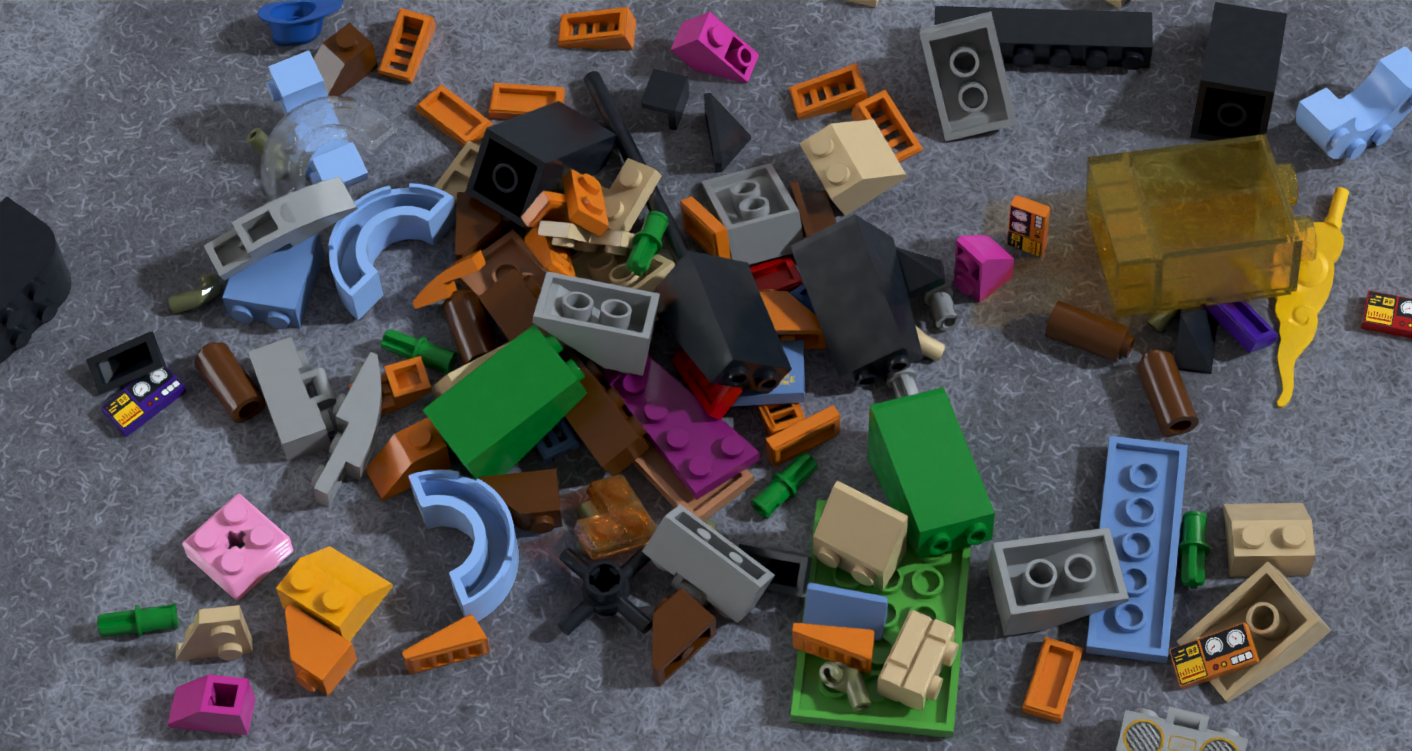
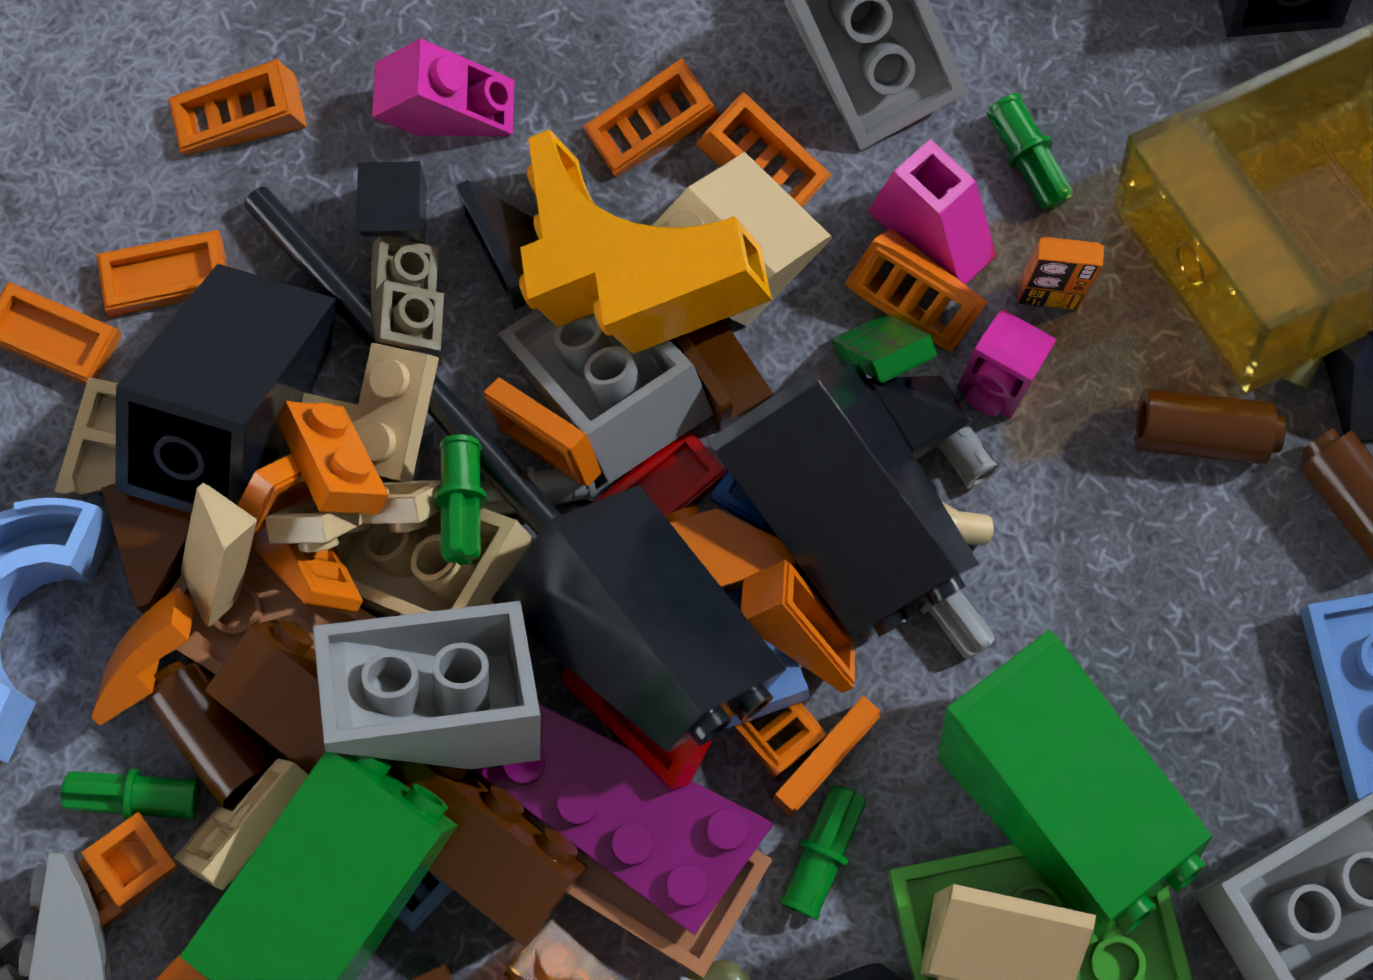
camera: 25 degrees left, 15 degrees up
none -> tan slope [180,483,257,627]
none -> dark tan slope [371,236,444,355]
none -> light orange arch [519,129,772,354]
none -> orange slope [740,560,856,693]
none -> green tile [831,313,937,383]
none -> orange slope [844,228,989,353]
none -> dark pink slope [867,139,997,285]
none -> green axle [986,93,1073,211]

